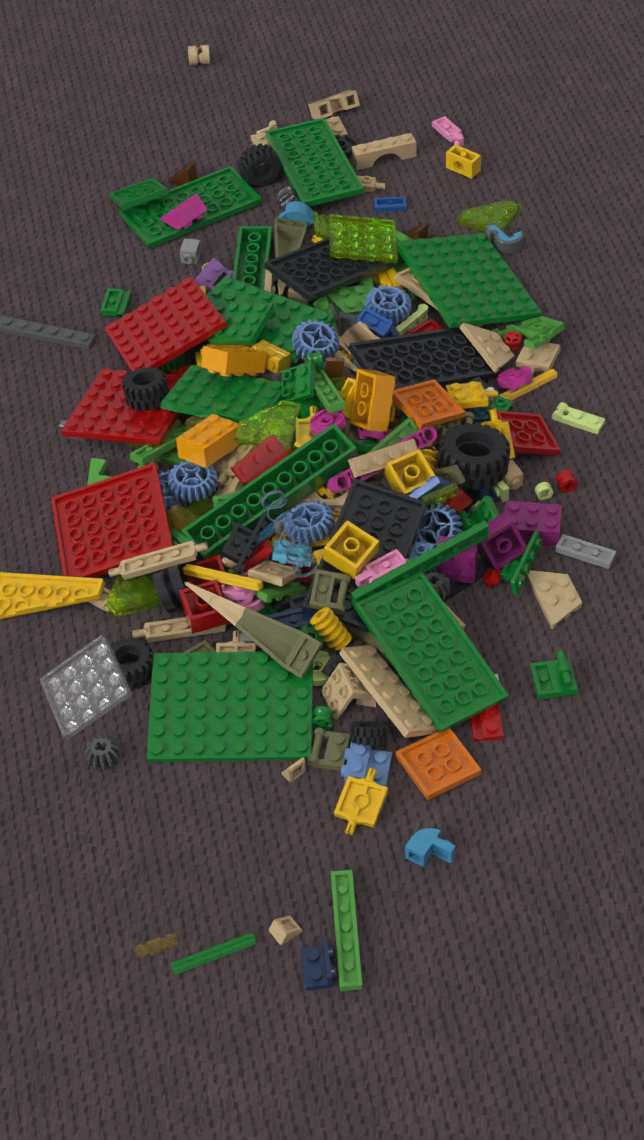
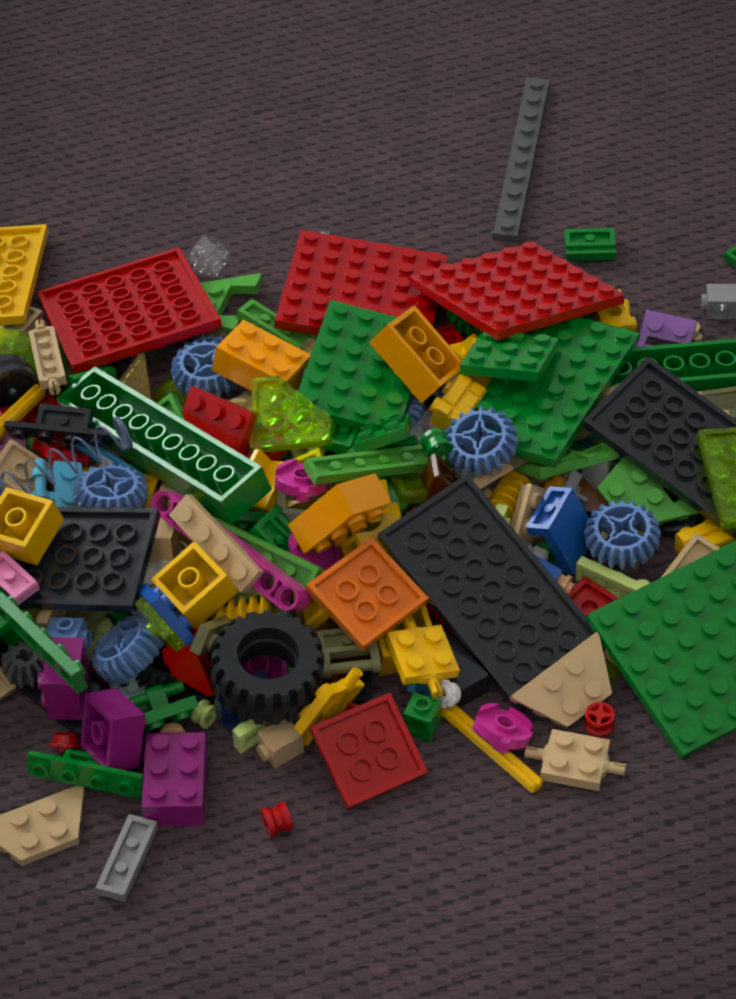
camera: 80 degrees right, 0 degrees up
black tyre [122,367,169,411] -> none
bright green wing [492,316,565,350] -> none
yellowish green bush [535,482,553,500] -> none
yellowish green plate [552,402,605,434] -> none
none -> clear brick [187,234,232,277]

